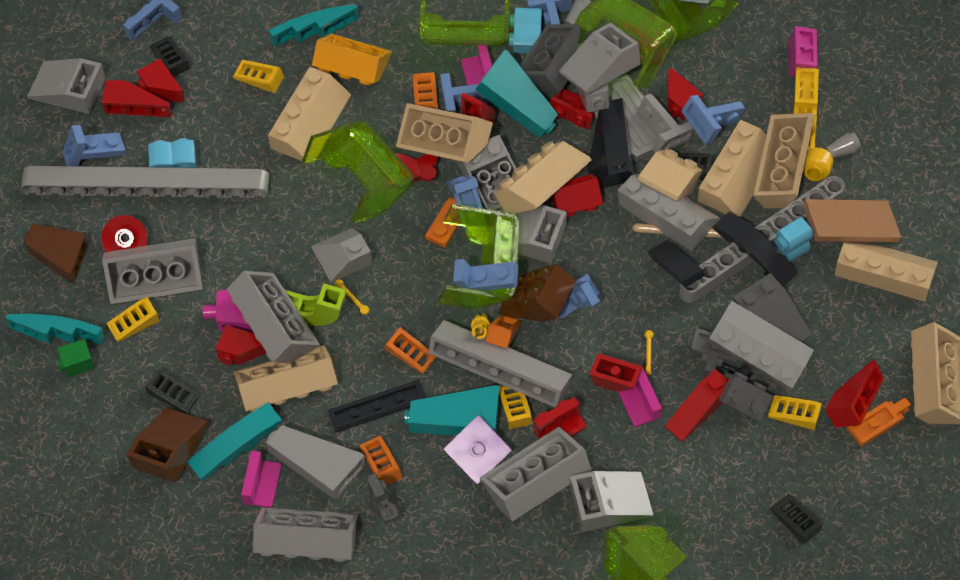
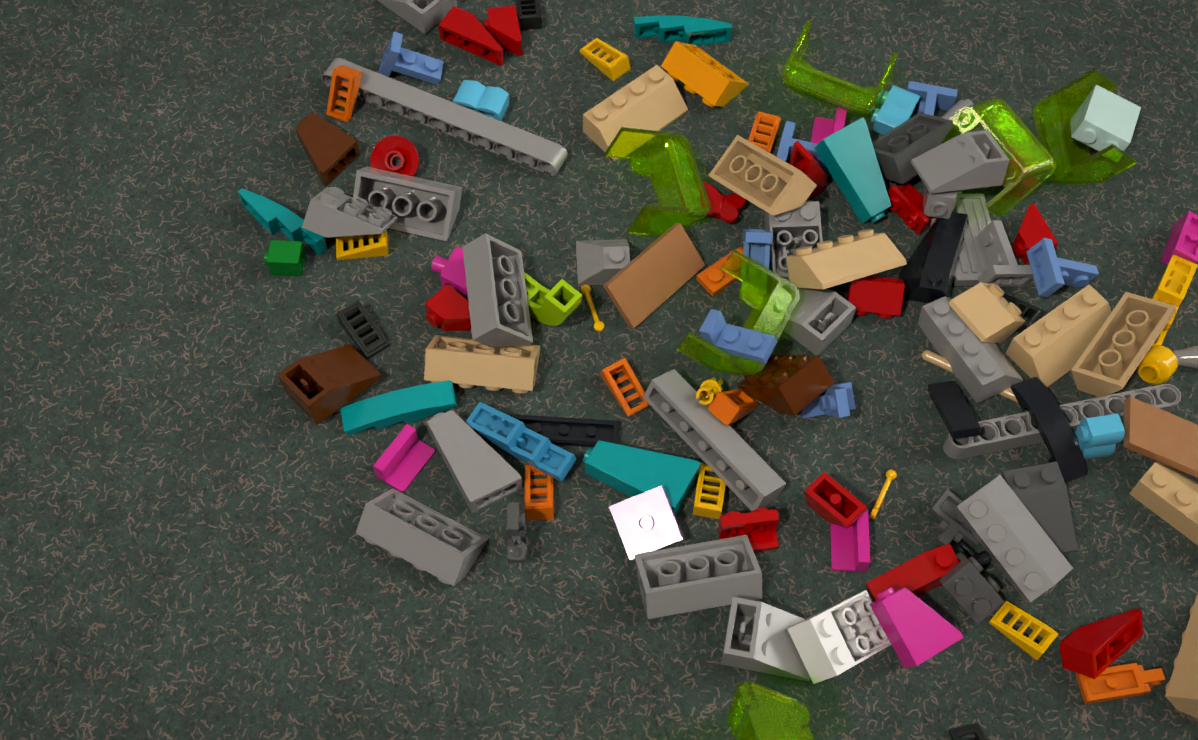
camera: 20 degrees right, 0 degrees up
none -> light grey slope [302,187,398,237]
none -> orange slope [326,65,362,122]
none -> dark azure slope [465,402,577,482]
none -> medium nougat tile [603,223,705,328]
none -> white slope [787,590,891,684]
none -> dark pink slope [869,586,964,668]

